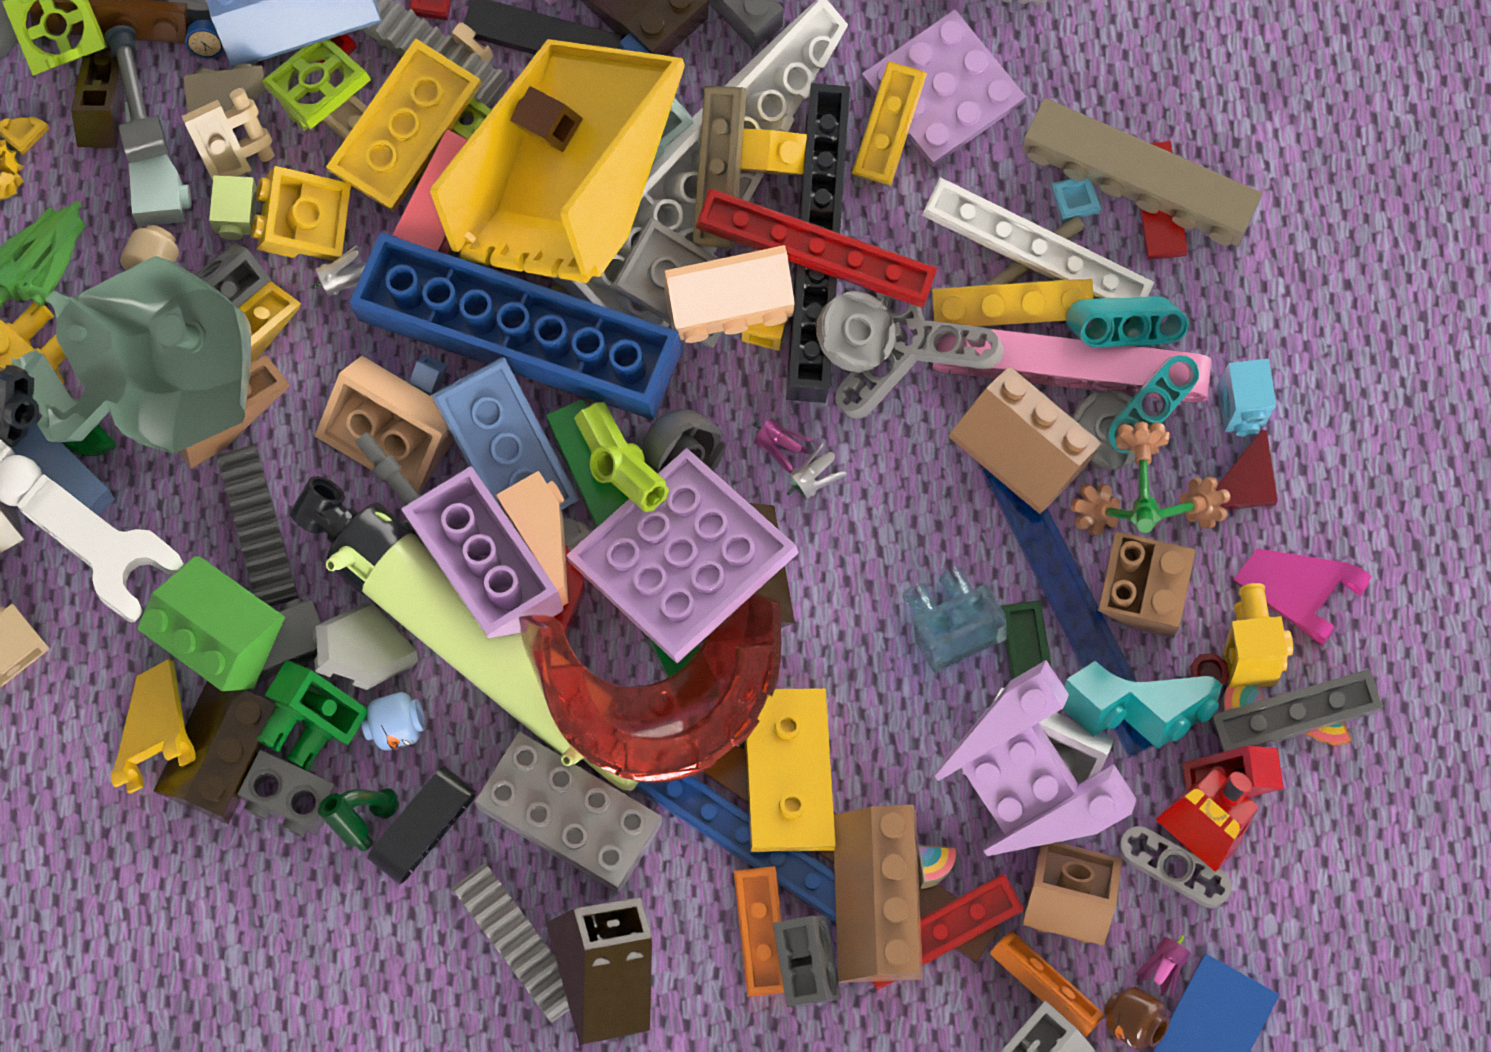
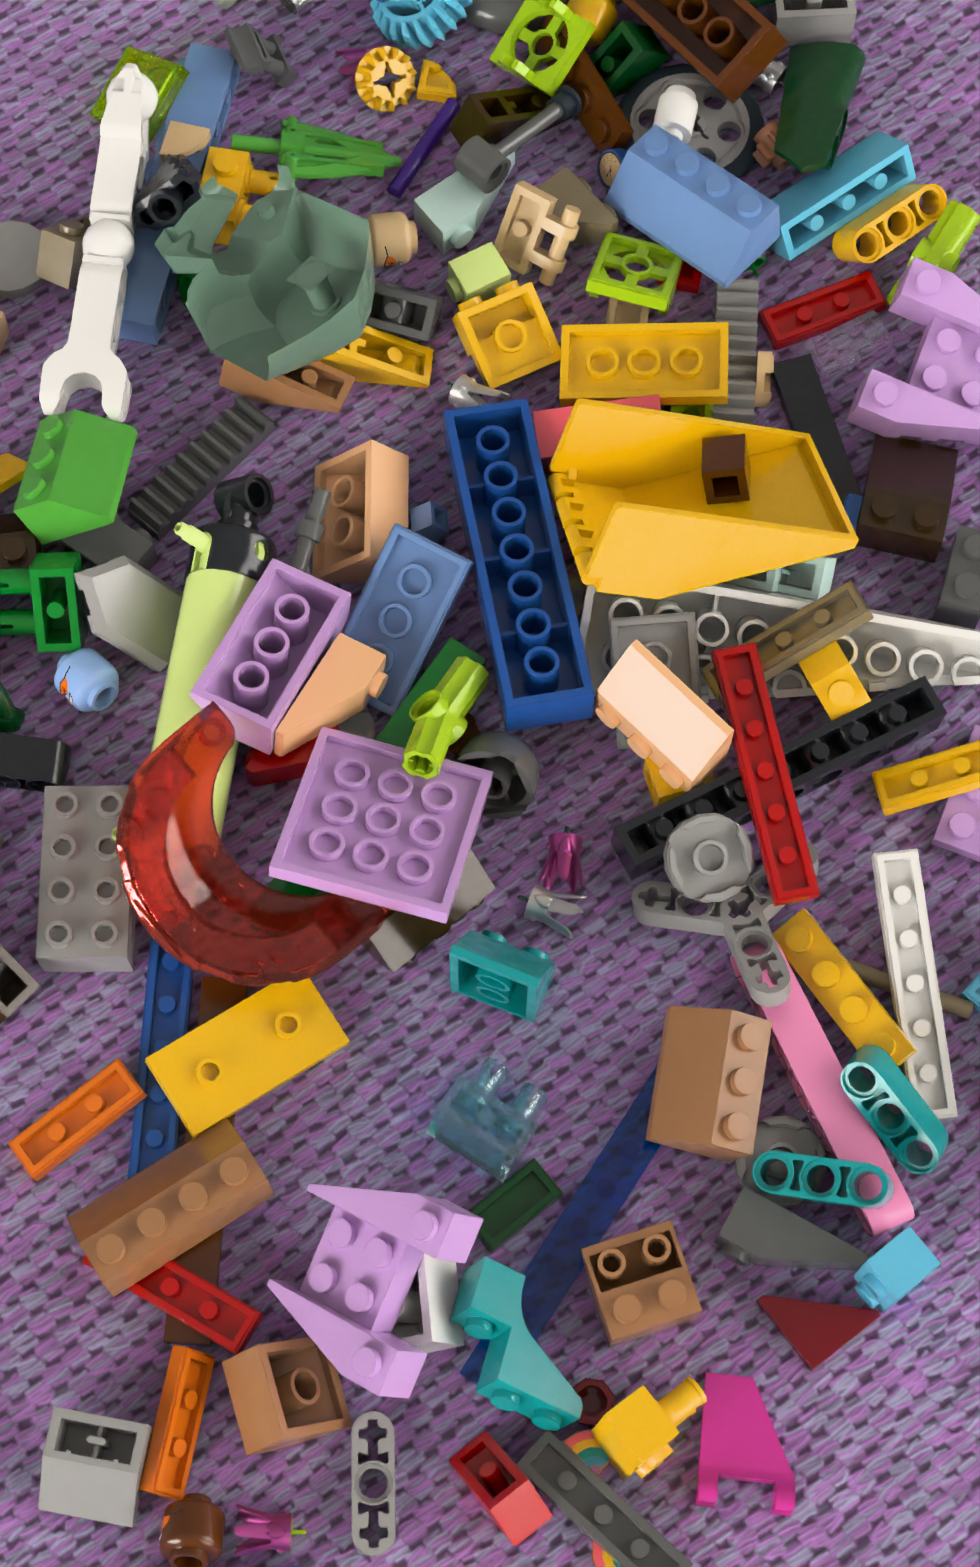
camera: 60 degrees right, 5 degrees down
dark grey brick [773,916,841,1007] -> none
tile [918,845,957,889] -> none
nougat plant [1070,422,1230,536] -> none
red torso [1156,770,1258,873] -> none
none -> dark purple bar [387,98,461,198]
none -> teal slope [449,930,555,1023]
none -> dark grey slope [714,1186,870,1271]

